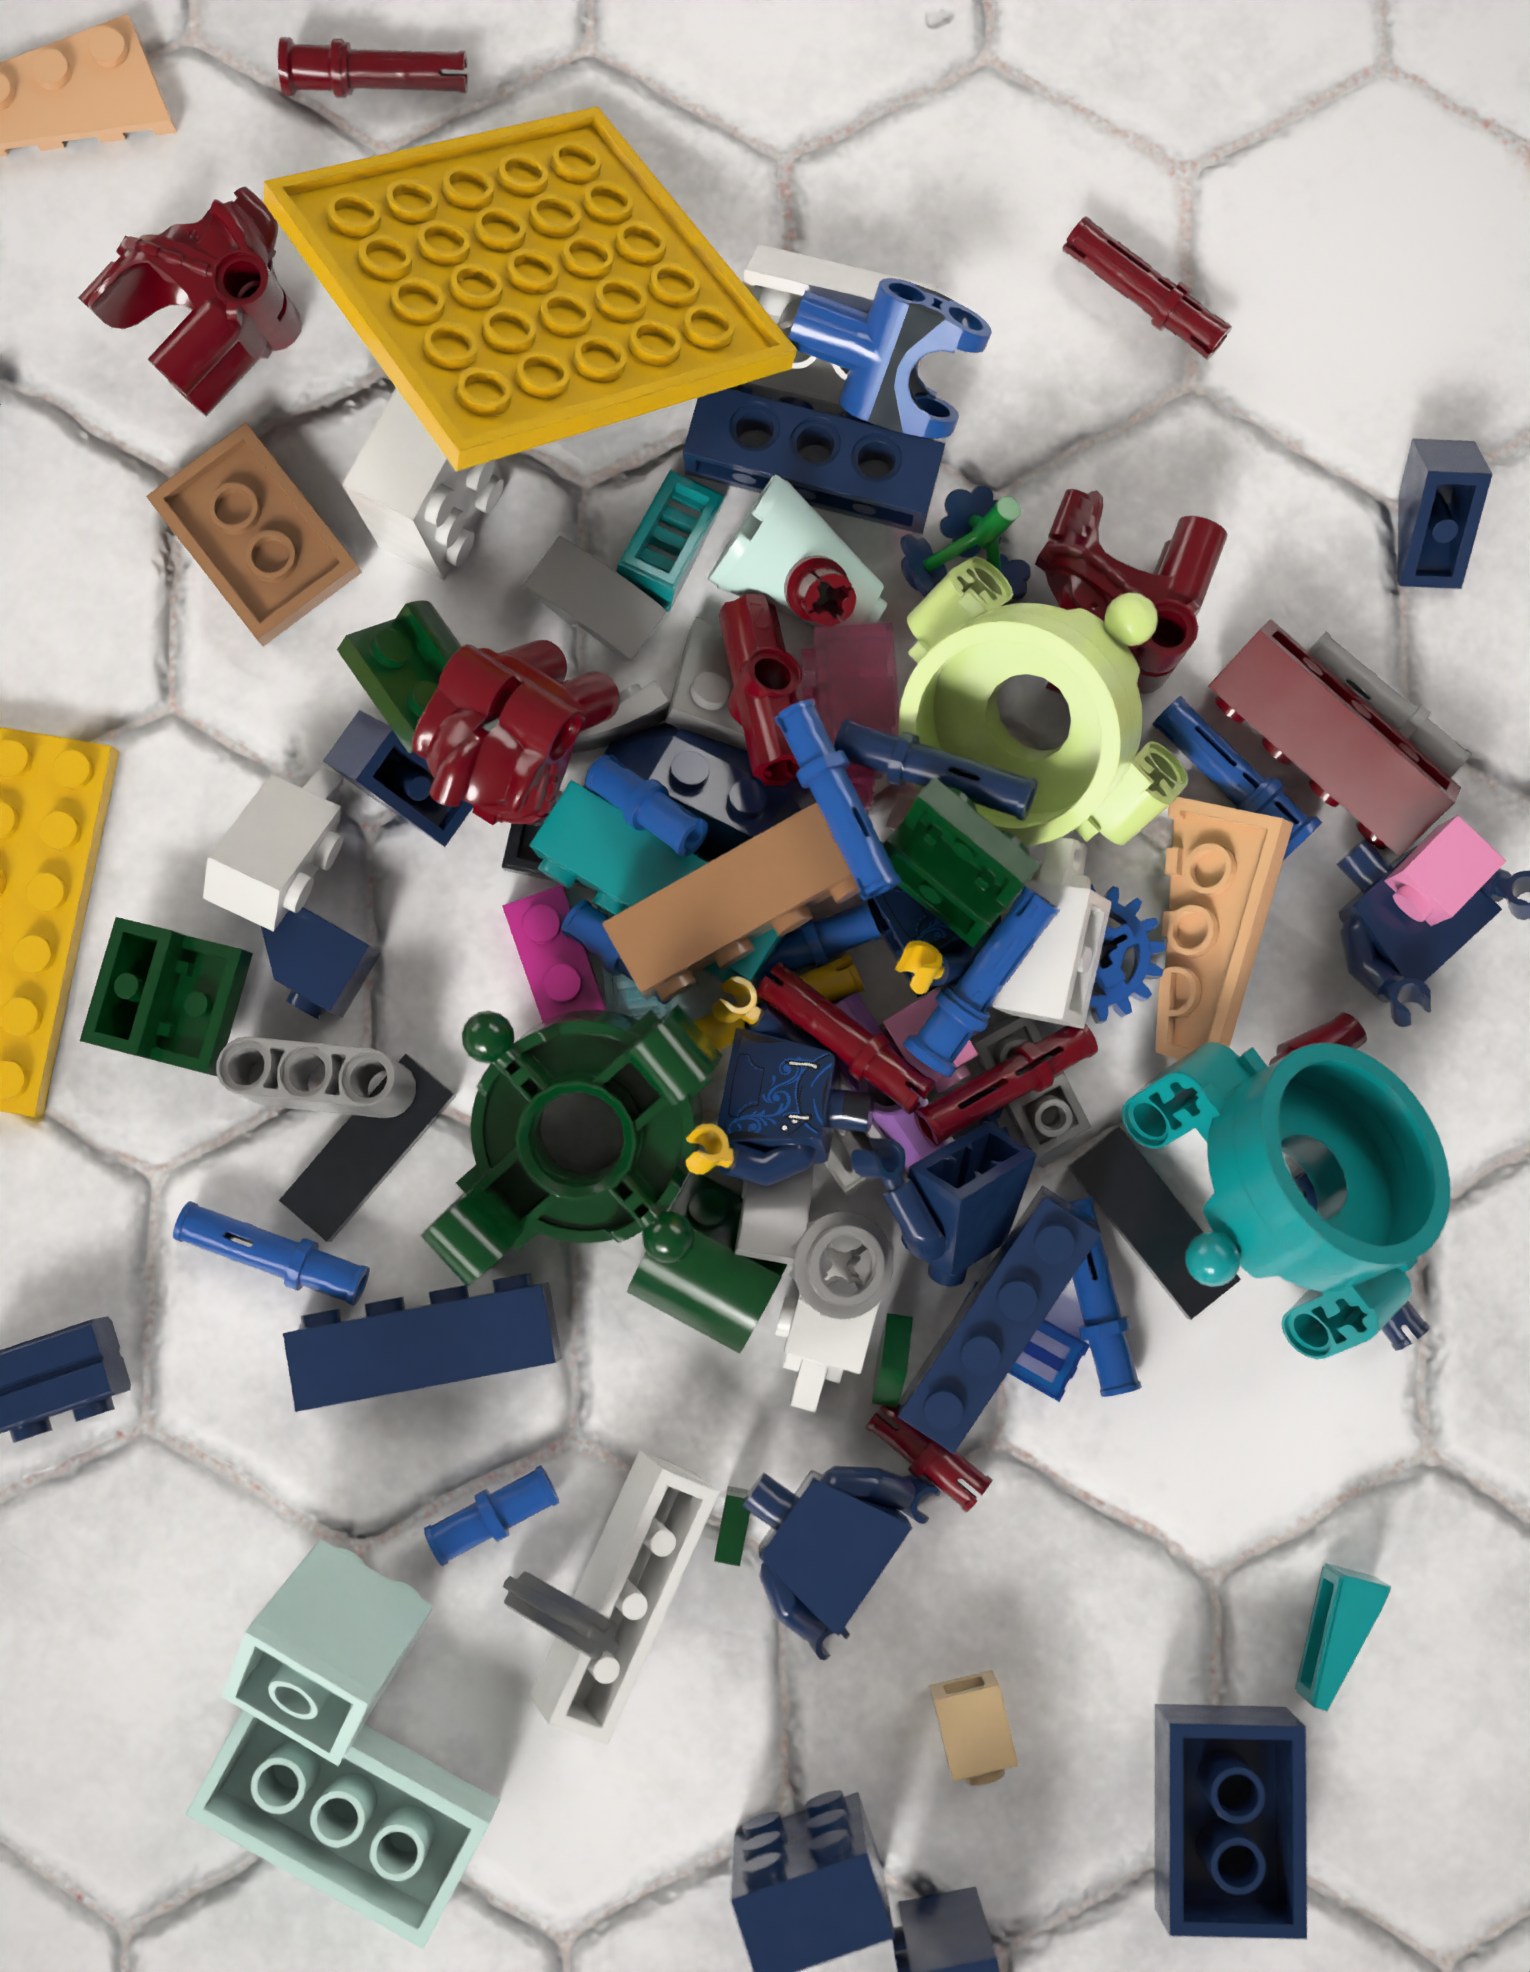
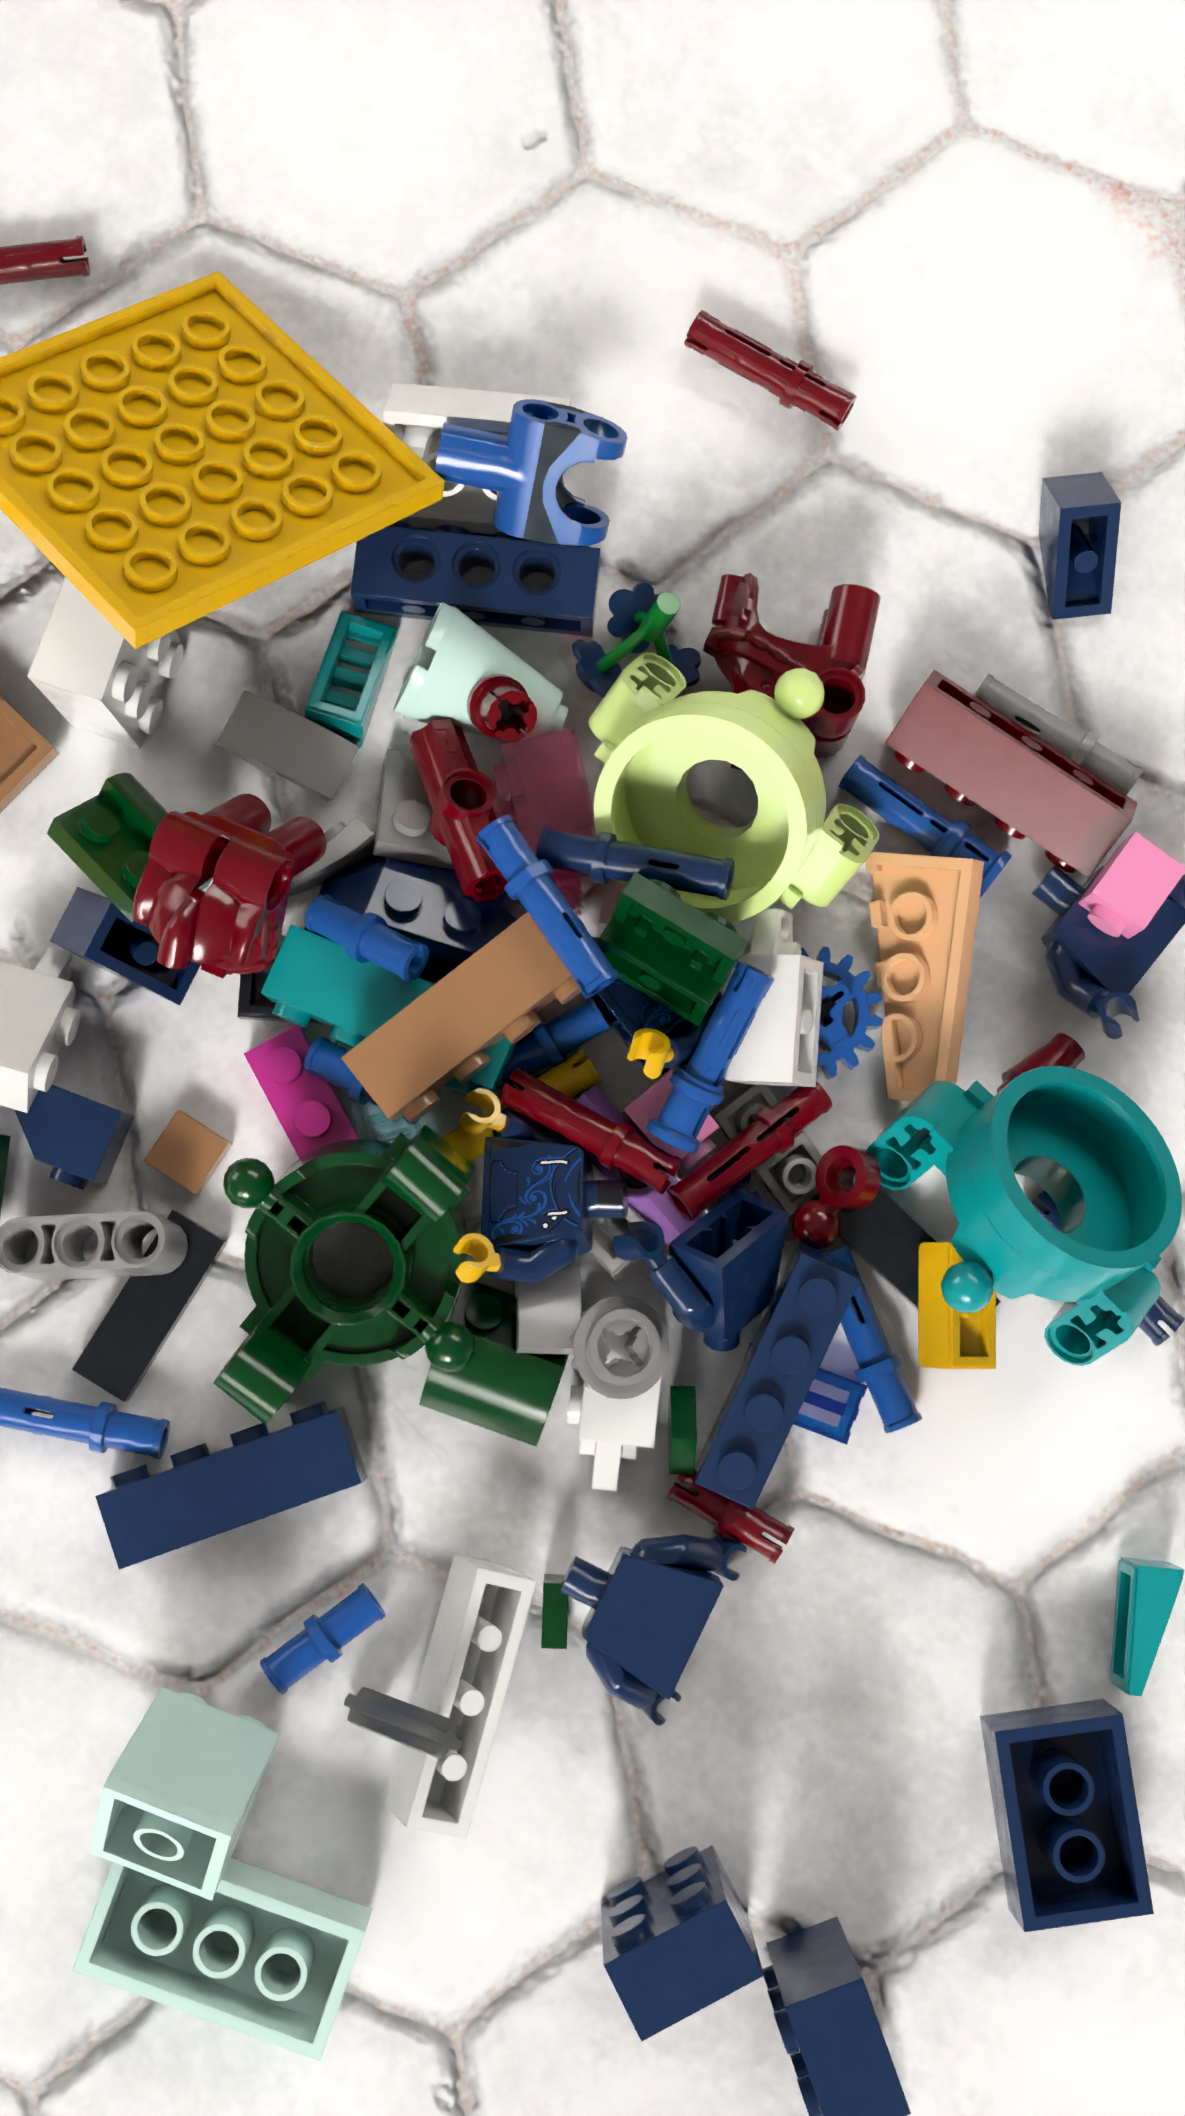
camera: 15 degrees left, 0 degrees up
tan brick [929,1670,1019,1785] -> none
none -> medium nougat tile [143,1109,233,1195]
none -> dark red plate [792,1145,881,1249]
none -> yellow slope [918,1242,996,1369]

